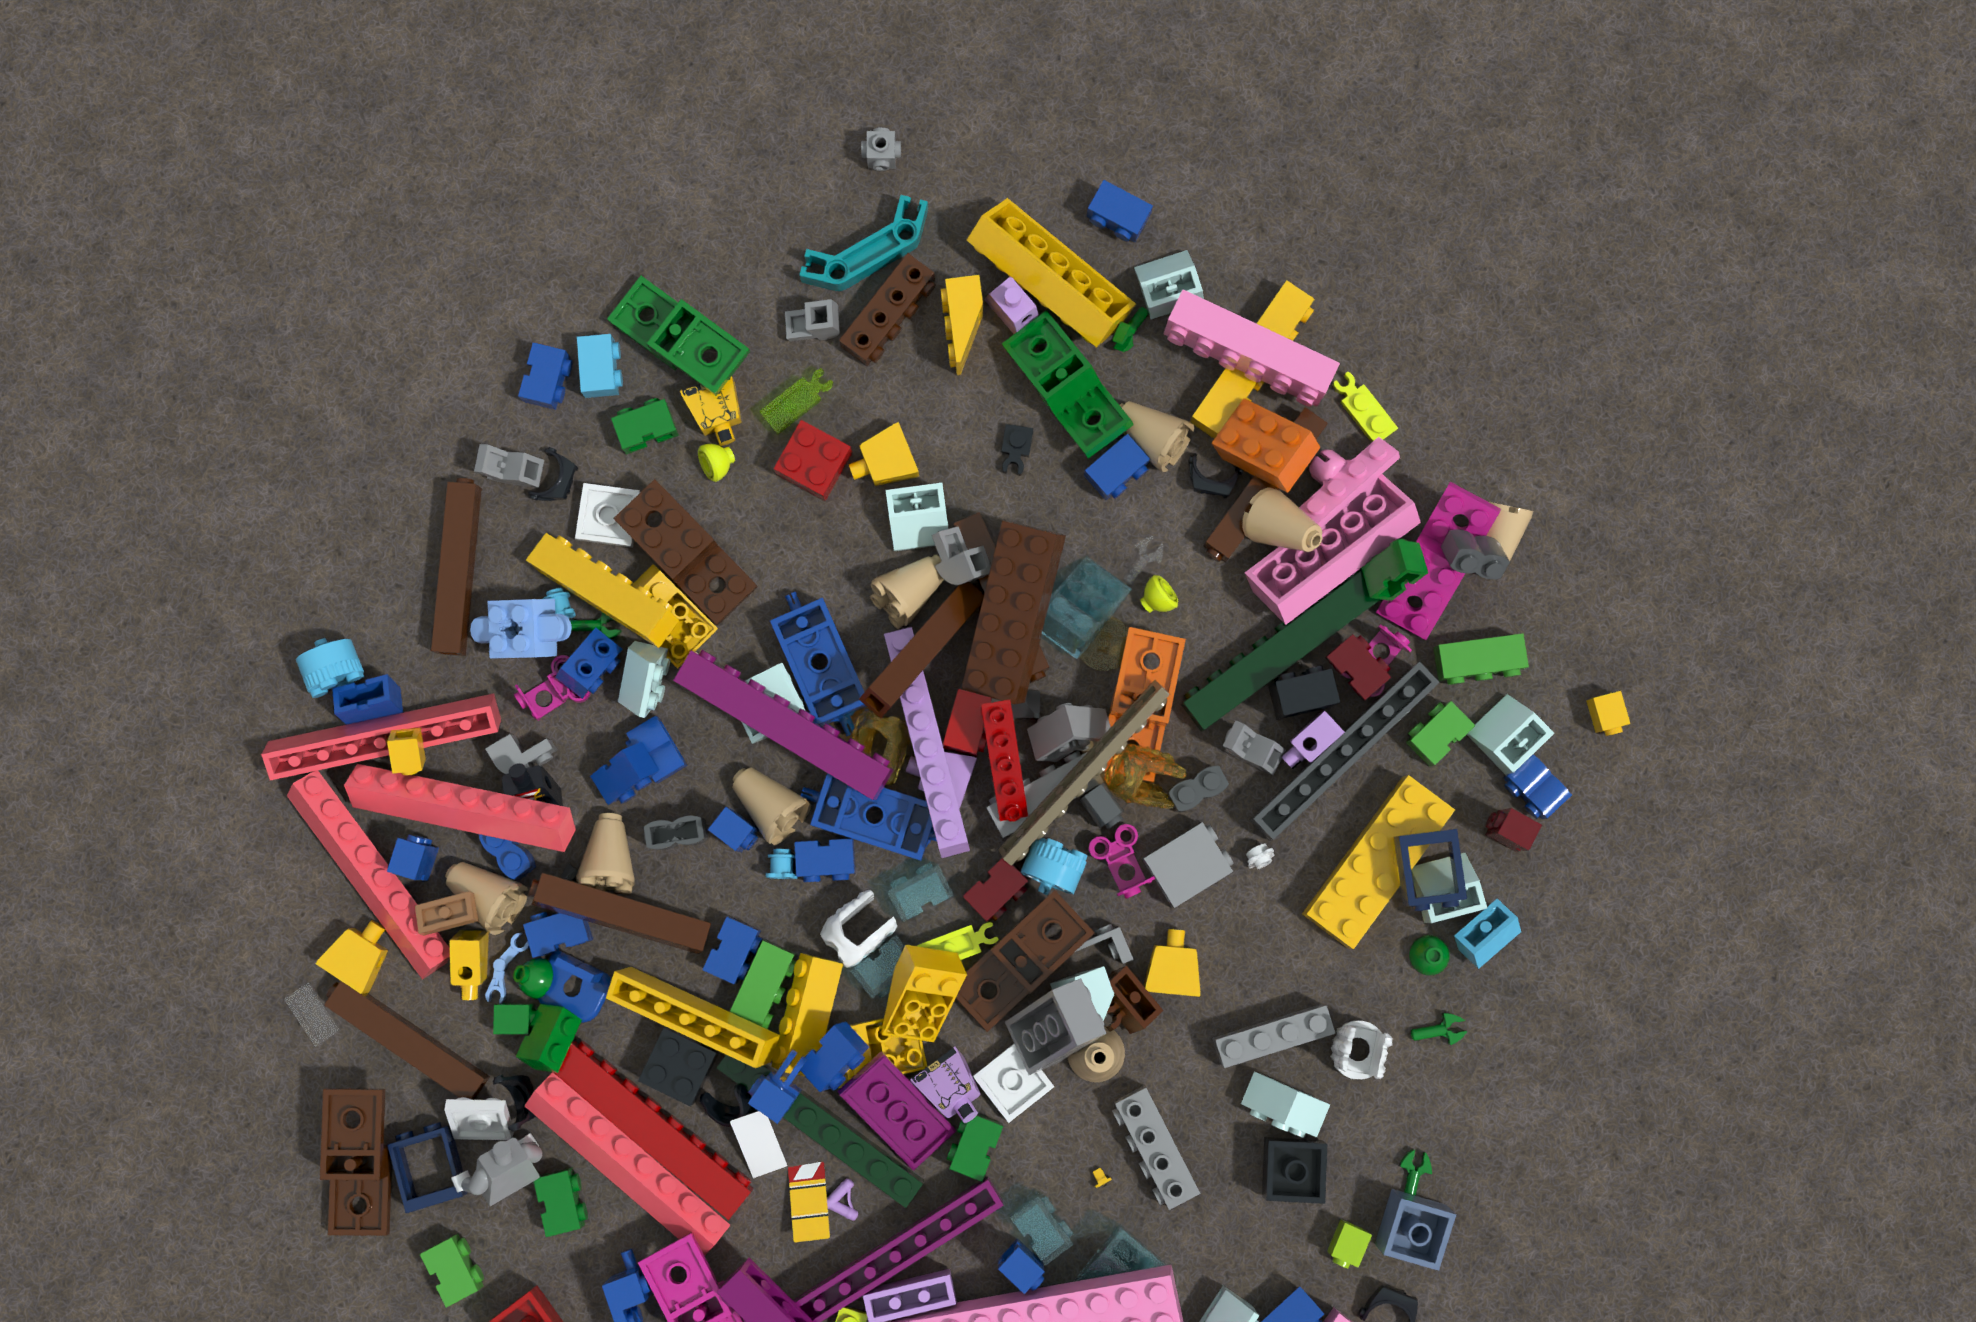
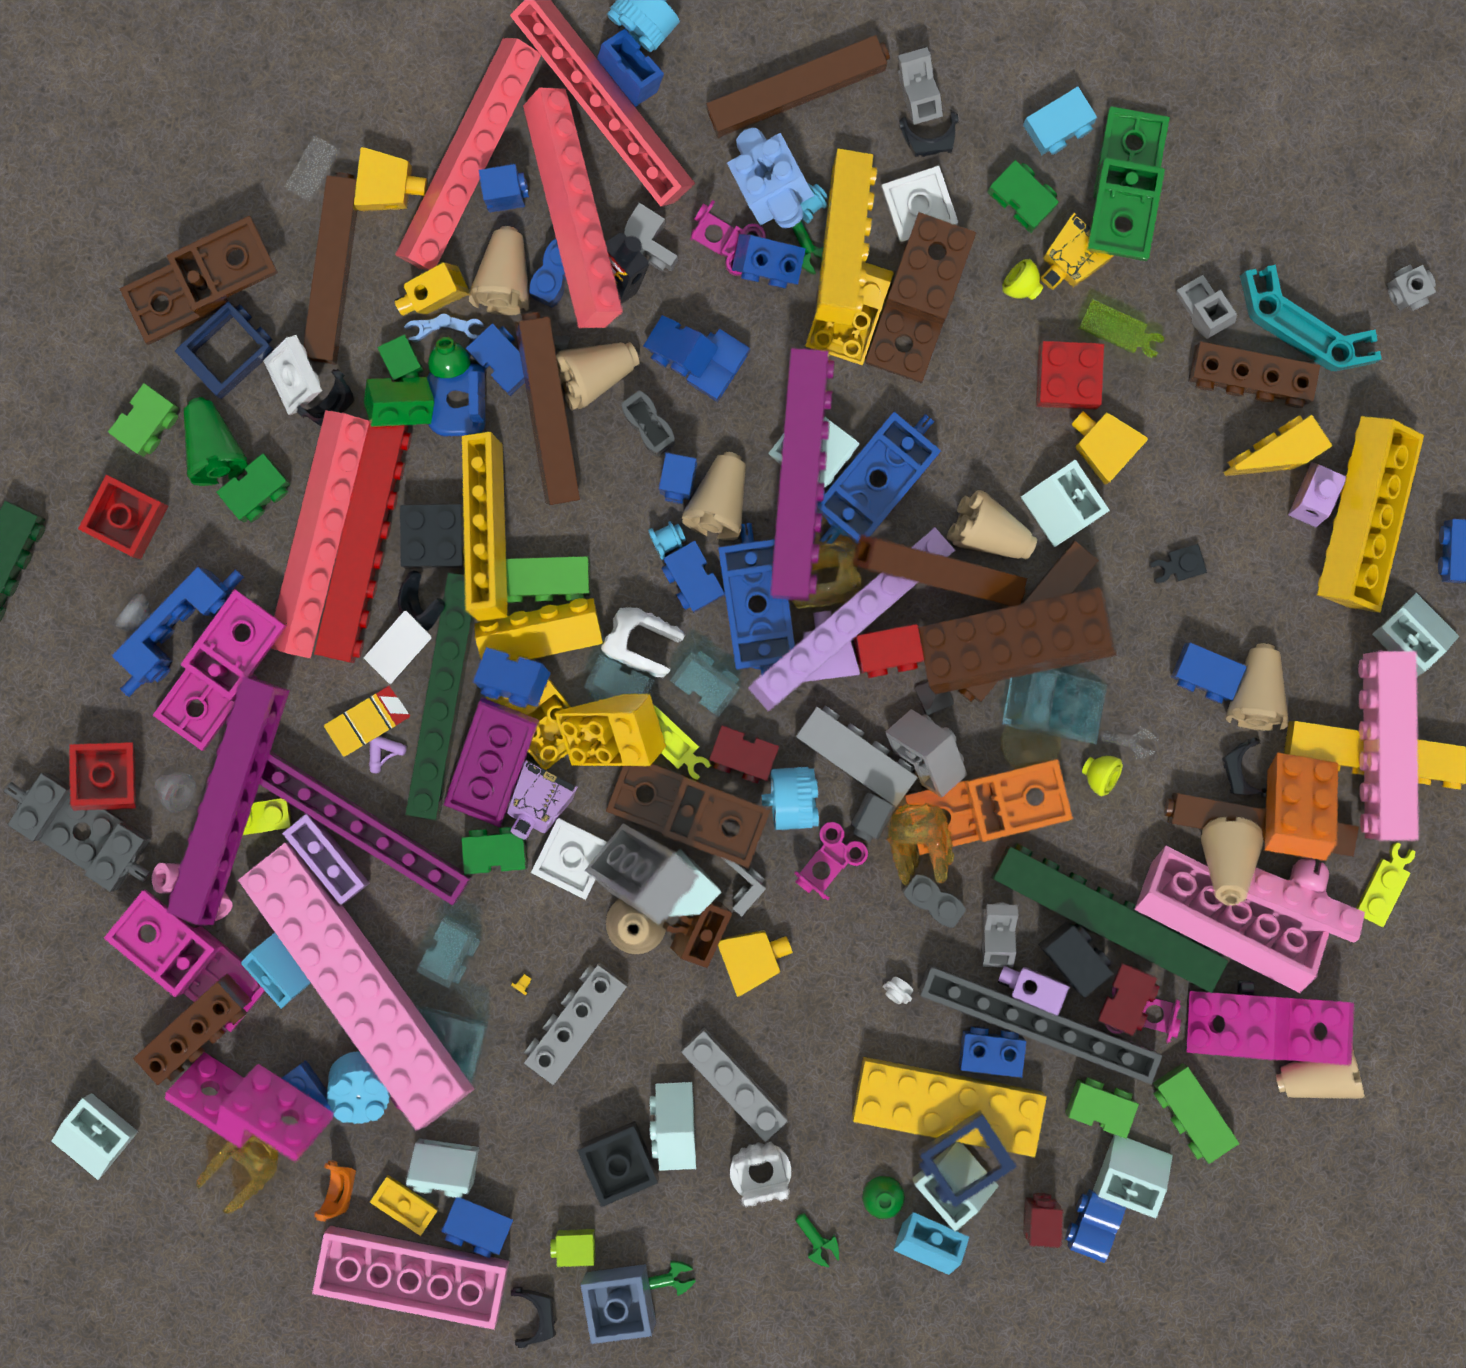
camera: 70 degrees right, 5 degrees up
yellow brick [387,728,426,775] -> none
medium nougat plate [415,891,478,936] -> none
light grey torso [451,1133,542,1206] -> none
blue brick [518,342,573,410] -> none
light aqua slope [618,641,670,718] -> none
blue brick [702,916,763,984] -> none
blue brick [748,1049,807,1124] -> none
light grey brick [931,527,991,585] -> none
red slope [981,700,1028,822] -> none
dark tan plate [998,680,1170,866] -> none
blue brick [998,1238,1045,1294] -> none
green bracket [1002,310,1134,459] -> none
green bar [1112,307,1149,352] -> none
light grey brick [1142,822,1234,908] -> none
green brick [1362,539,1428,601] -> none
dark grey brick [1441,529,1510,579] -> none
yellow brick [1586,691,1630,736] -> none
none -> green cone [183,397,248,486]
none -> blue brick [959,1026,1026,1078]

